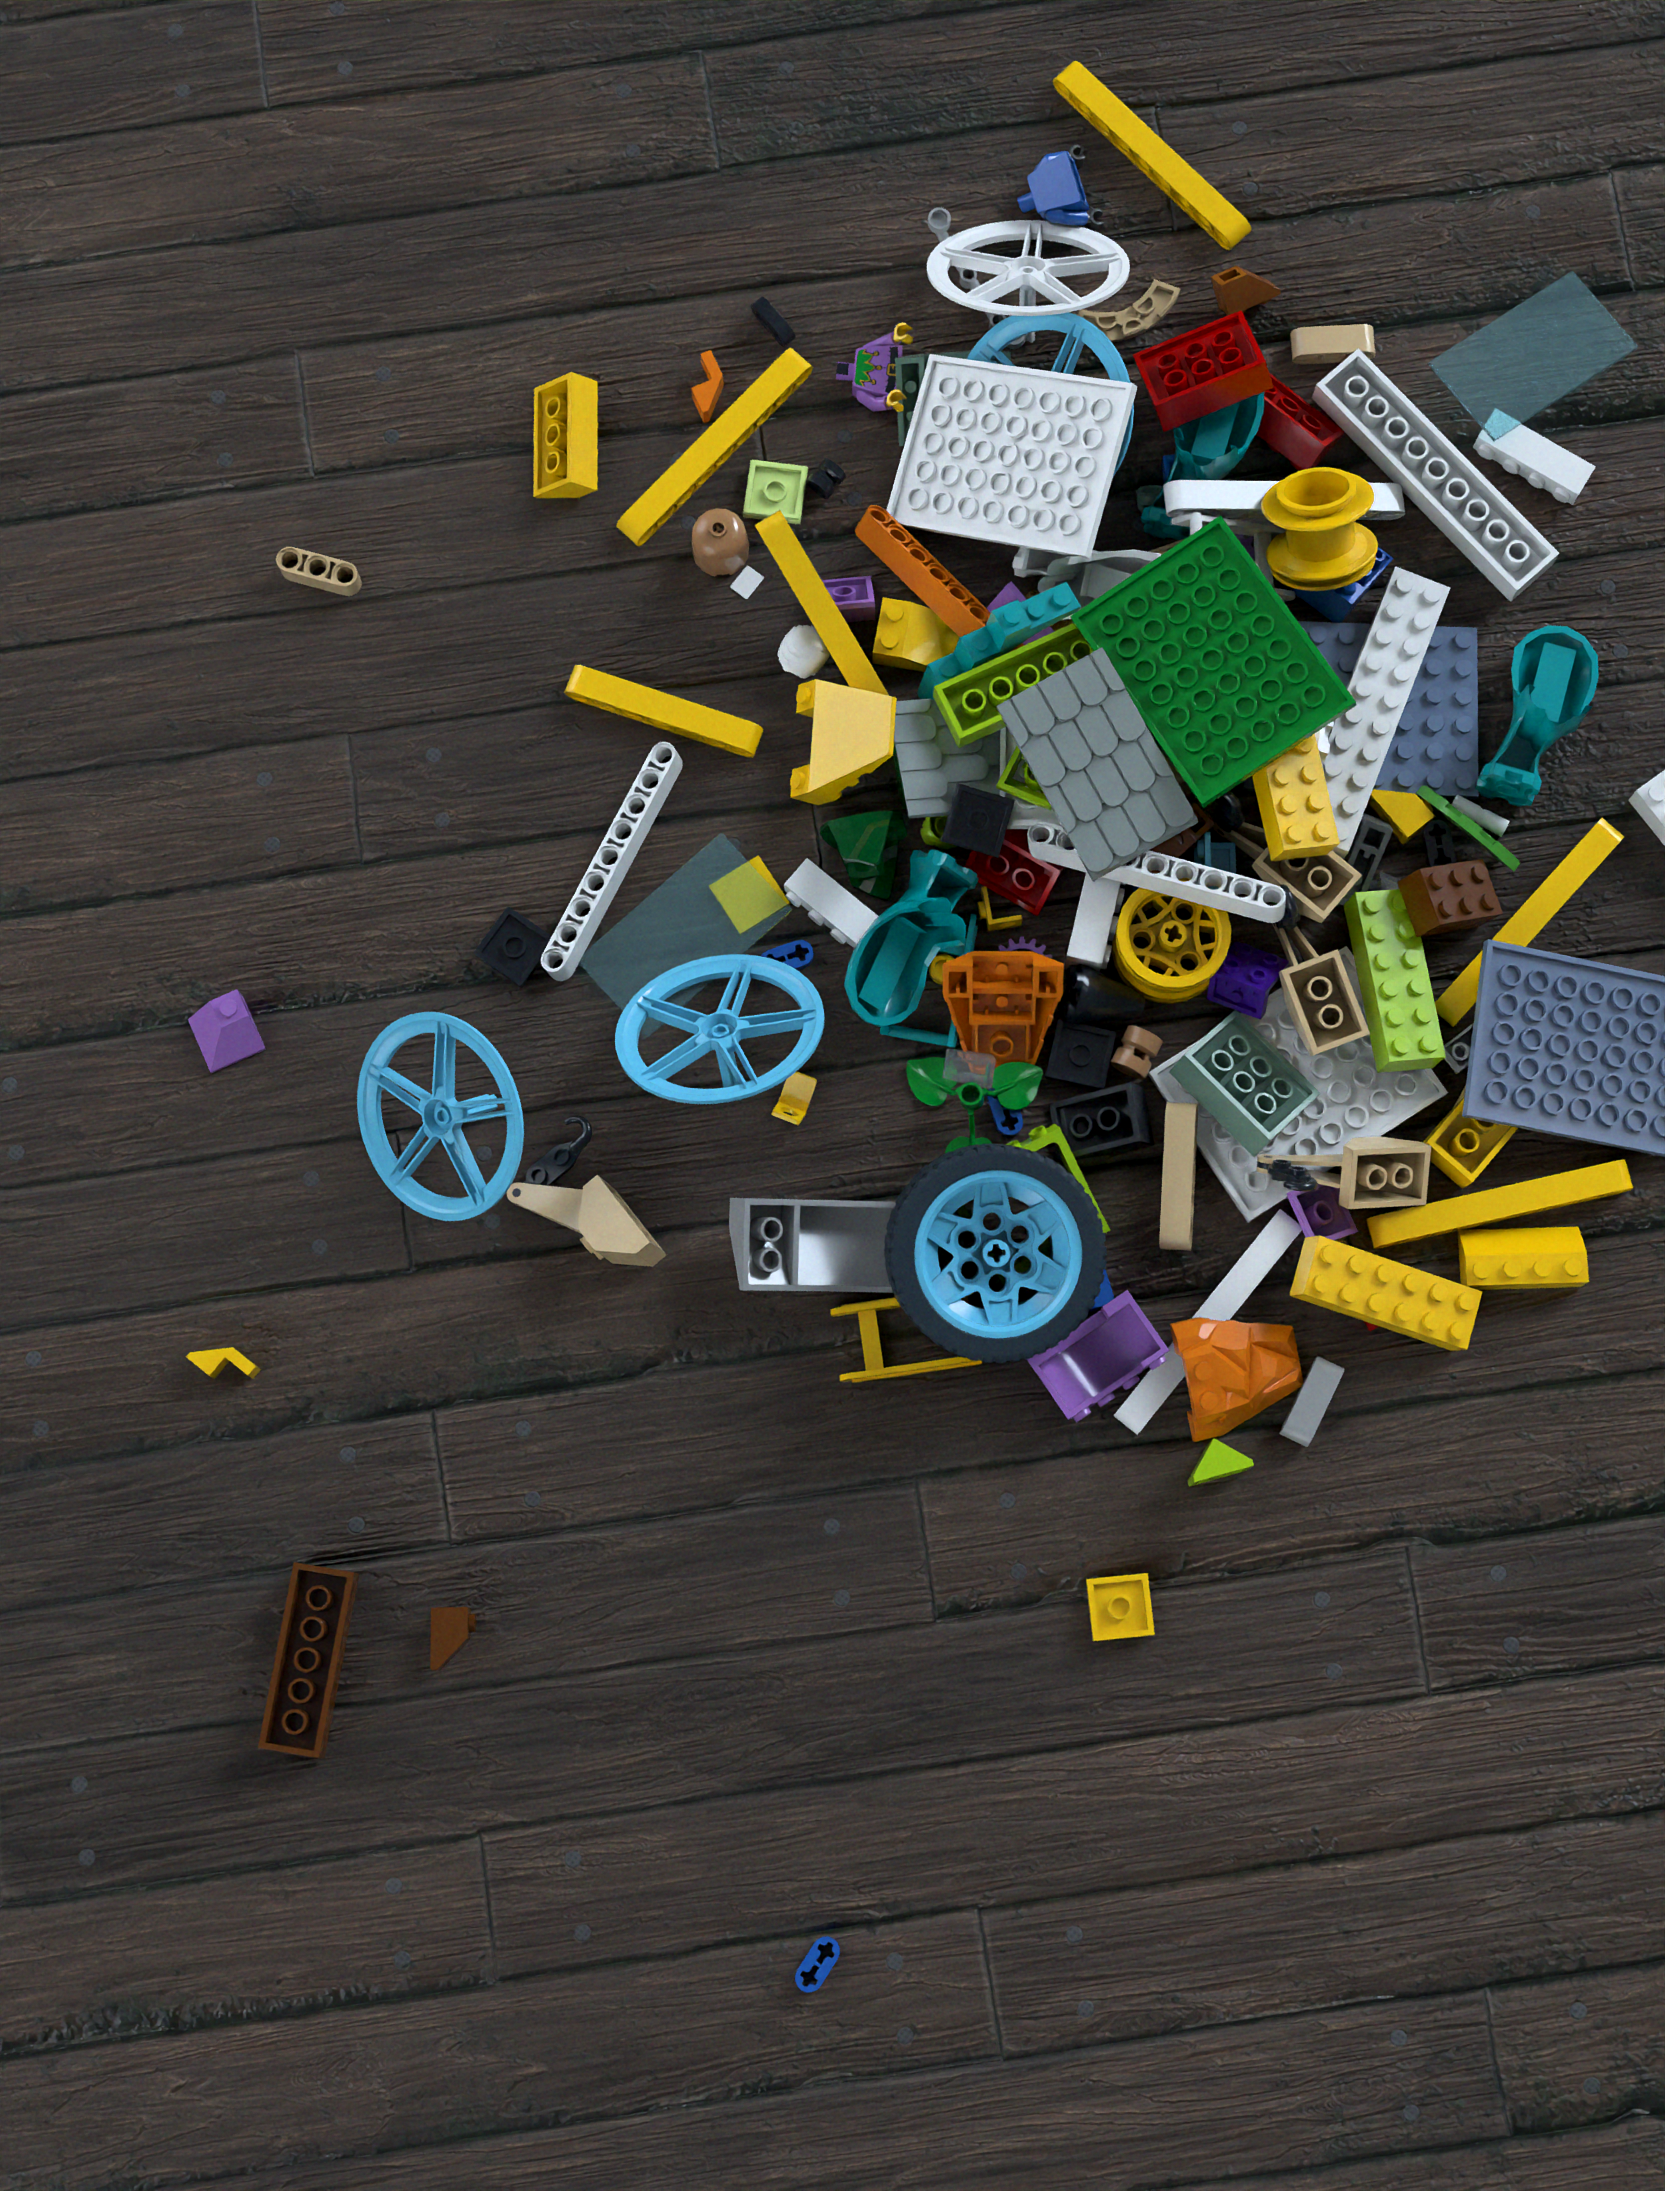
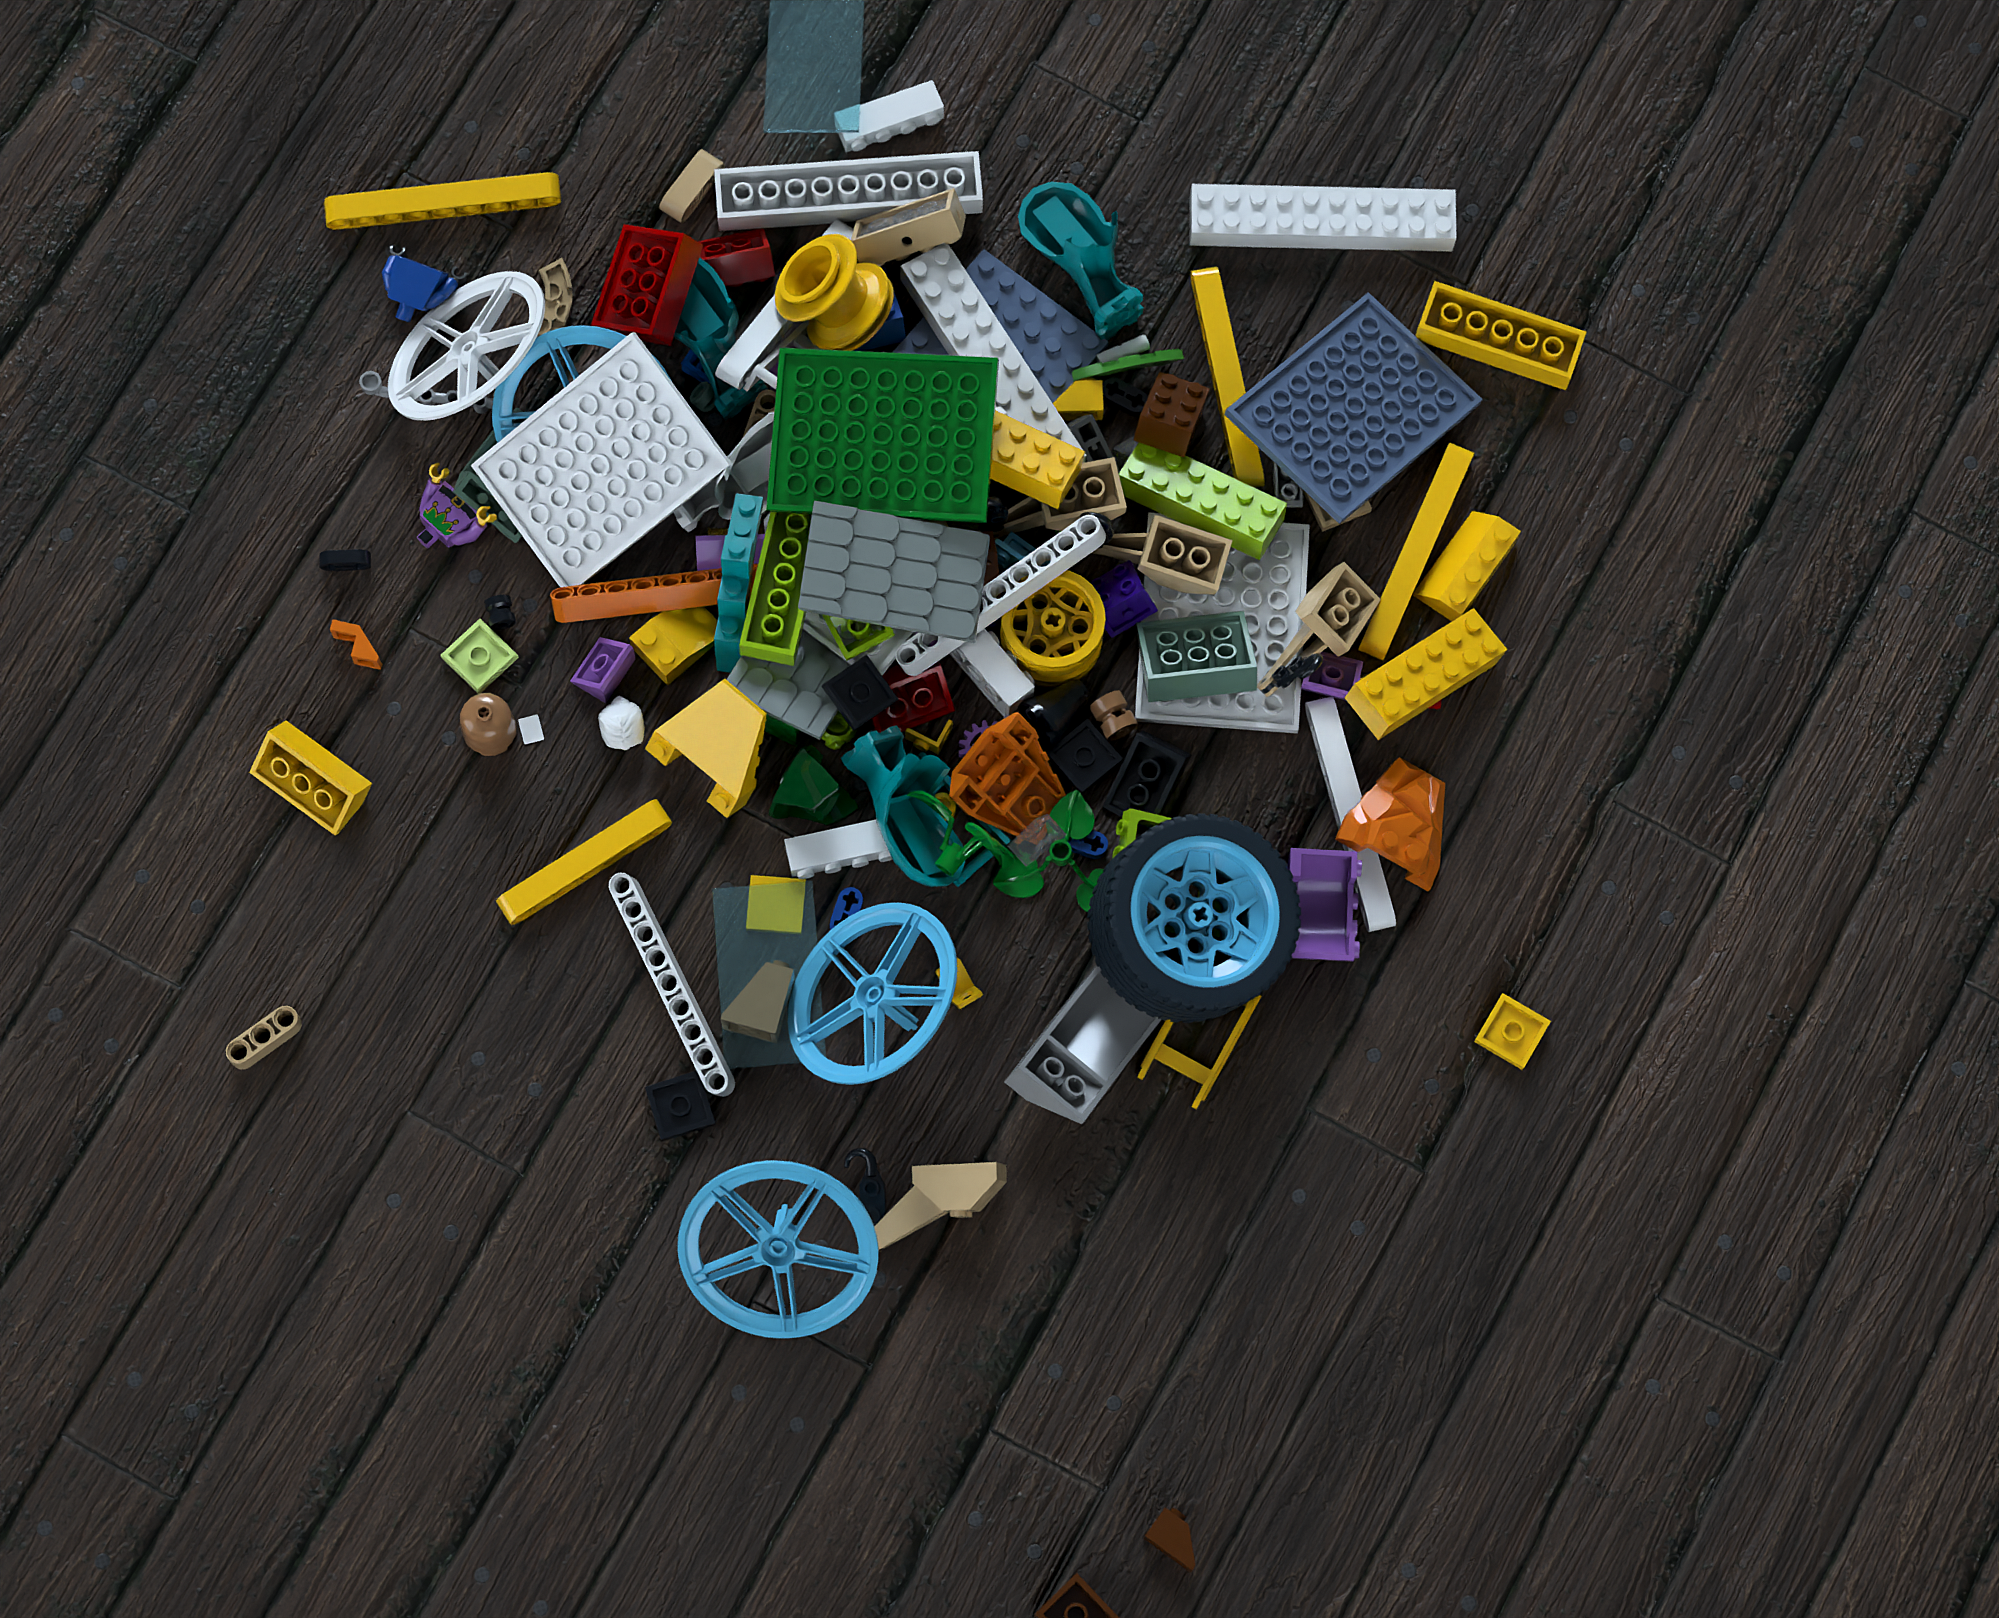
camera: 60 degrees left, 5 degrees down
yellow slope [186,1347,261,1379] -> none
medium lavender slope [188,989,266,1073] -> none
yellow beam [616,348,813,546] -> none
yellow beam [755,510,889,696] -> none
blue beam [795,1936,840,1992] -> none
tan beam [1159,1102,1198,1251] -> none
lime slope [1187,1438,1254,1487] -> none
dark orange slope [1211,266,1281,315] -> none
light grey beam [1279,1356,1345,1447] -> none
yellow slope [1423,1096,1518,1189] -> none
none -> dark tan slope [721,960,795,1043]
none -> tan brick [851,188,966,267]
none -> green plant [906,791,1015,877]

